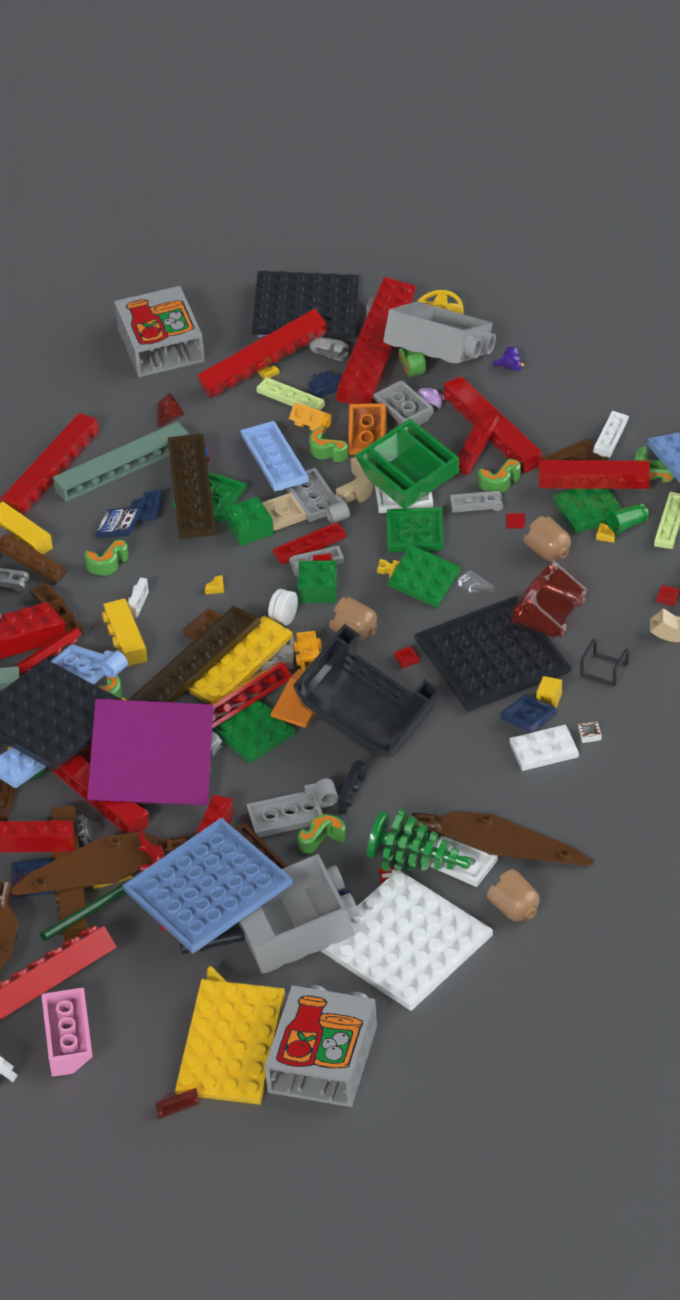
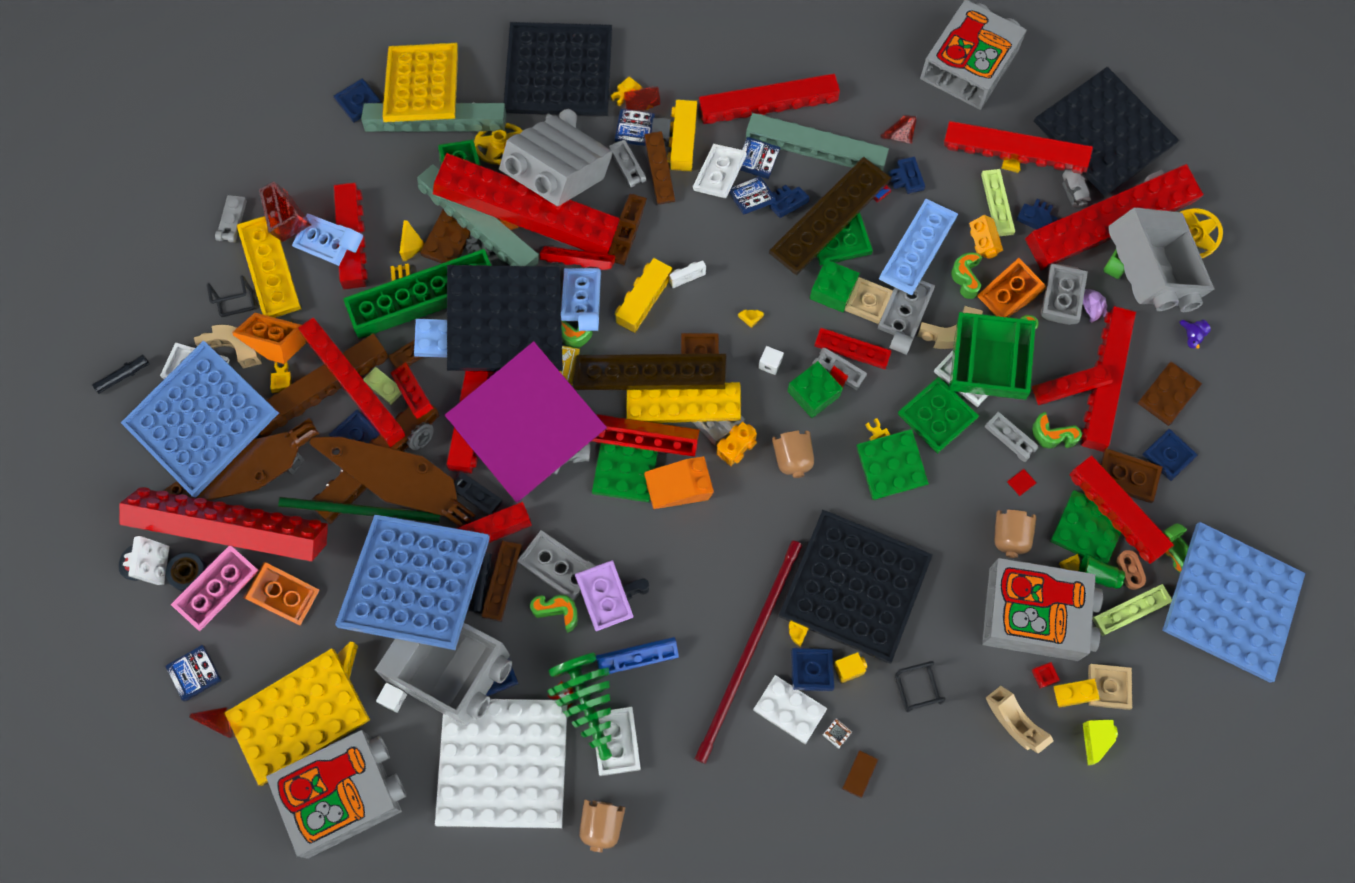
camera: 45 degrees right, 25 degrees up
bright green animal [84,540,129,576] -> none
red piece [138,830,165,872] -> none
white head [268,589,298,626] -> none
black slope [293,624,441,757] -> none
red tile [394,646,419,669] -> none
reddish brown wing [411,811,594,866] -> none
clear tile [457,570,495,593] -> none
clear red windscreen [509,560,588,638] -> none
white plate [593,411,629,457] -> none
none -> tile [165,645,222,702]
none -> wheel [166,552,207,592]
none -> orange slope [243,562,320,626]
none -> white piece [376,683,407,713]
none -> red plate [390,362,433,419]
none -> black plate [454,471,503,515]
none -> lavender tile [575,560,634,631]
none -> blue plate [596,637,679,674]
none -> white plate [693,144,747,198]
none -> dark red piece [694,540,802,764]
none -> tile [740,137,781,179]
none -> white piece [758,346,784,375]
none -> yellow tile [788,621,808,647]
none -> reddish brown tile [842,750,878,798]
none -> dark blue hinge [888,156,926,194]
none -> brick [982,558,1103,661]
none -> nougat plate [1117,550,1146,590]
none -> reddish brown plate [1137,361,1202,426]
none -> dark blue tile [1142,429,1198,481]

